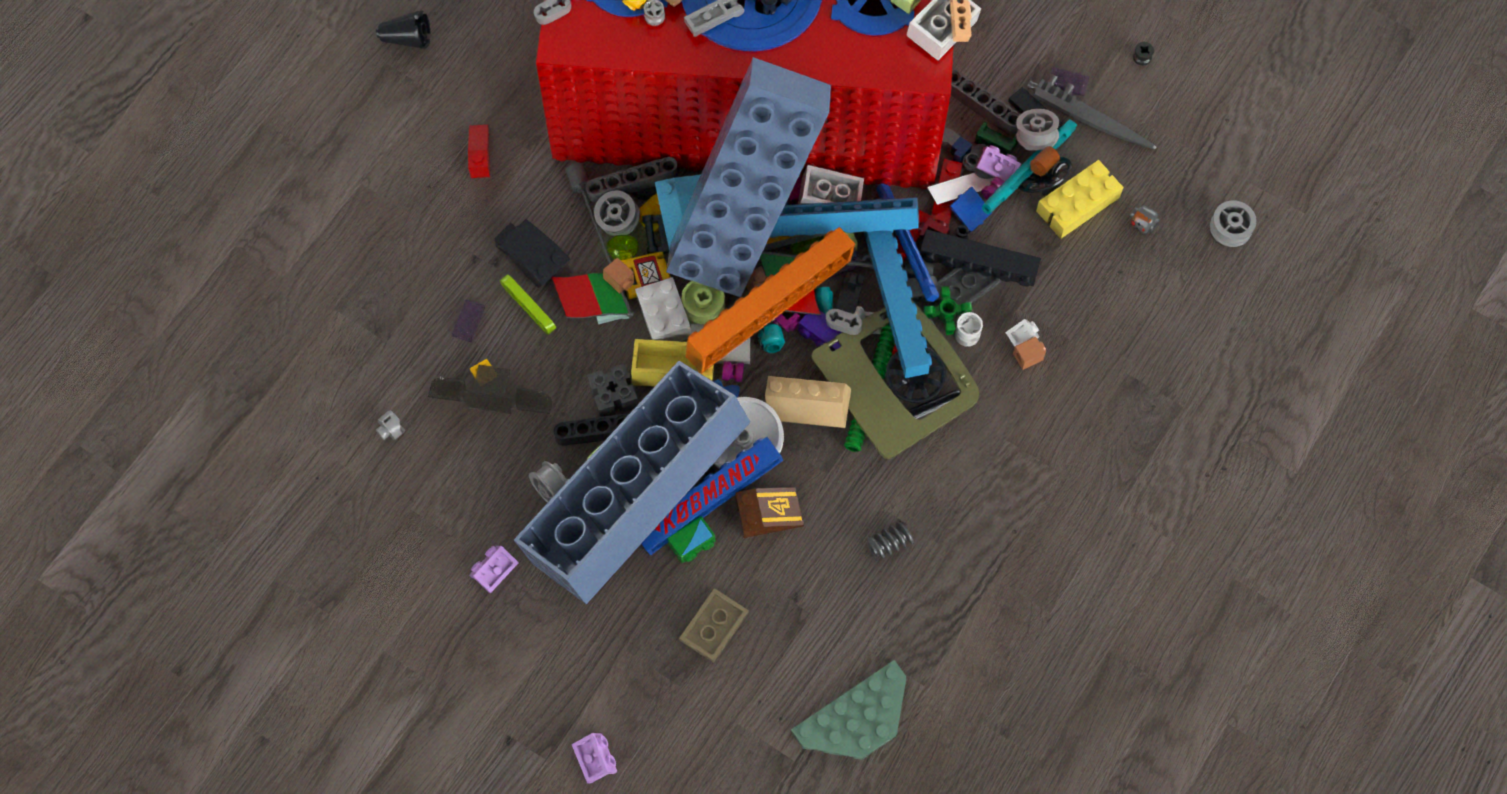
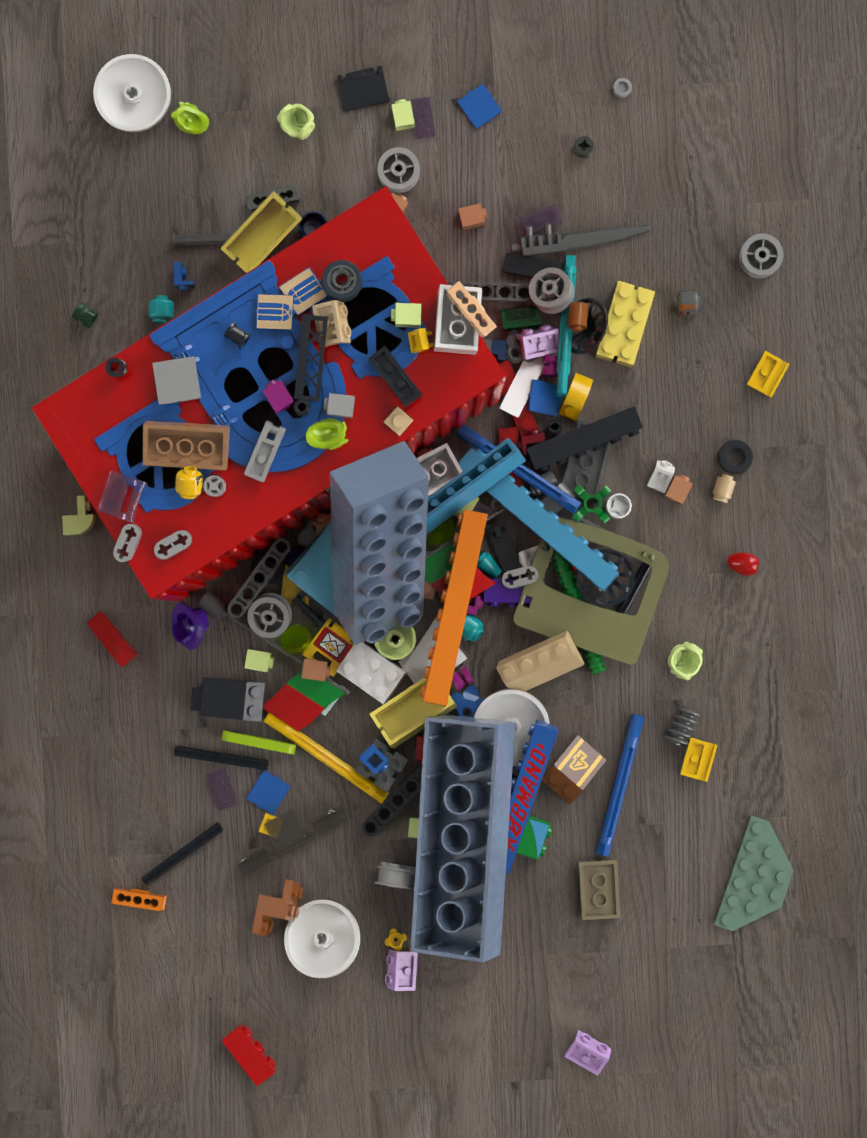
camera: 40 degrees left, 20 degrees up
light grey piece [376,410,405,440] -> none
none -> yellowish green brick [62,495,96,536]
none -> orange piece [111,887,167,911]
none -> black axle [142,822,223,886]
none -> light grey beam [154,530,192,559]
none -> dark purple hat [172,601,209,650]
none -> black axle [174,746,269,770]
none -> red brick [221,1023,277,1086]
none -> yellowish green brick [244,649,274,672]
none -> blue piece [247,770,291,815]
none -> dark orange bracket [252,879,303,937]
none -> yellow piece [263,713,389,804]
none -> white dish [284,900,360,978]
none -> lime hat [306,418,349,450]
none -> light grey brick [324,393,355,419]
none -> blue brick [359,743,389,774]
none -> black hinge [368,346,423,408]
none -> tan plate [384,406,413,436]
none -> yellow plate [385,928,407,951]
none -> yellow tile [408,328,434,353]
none -> nougat brick [458,203,488,231]
none -> yellow brick [559,373,593,421]
none -> blue piece [596,714,644,857]
none -> light grey tile [613,78,632,98]
none -> yellowish green hair [668,642,703,681]
none -> yellow plate [680,738,717,782]
none -> tan brick [712,474,736,503]
none -> black tyre [718,440,753,474]
none -> red animal [727,552,759,576]
none -> yellow plate [746,351,790,398]

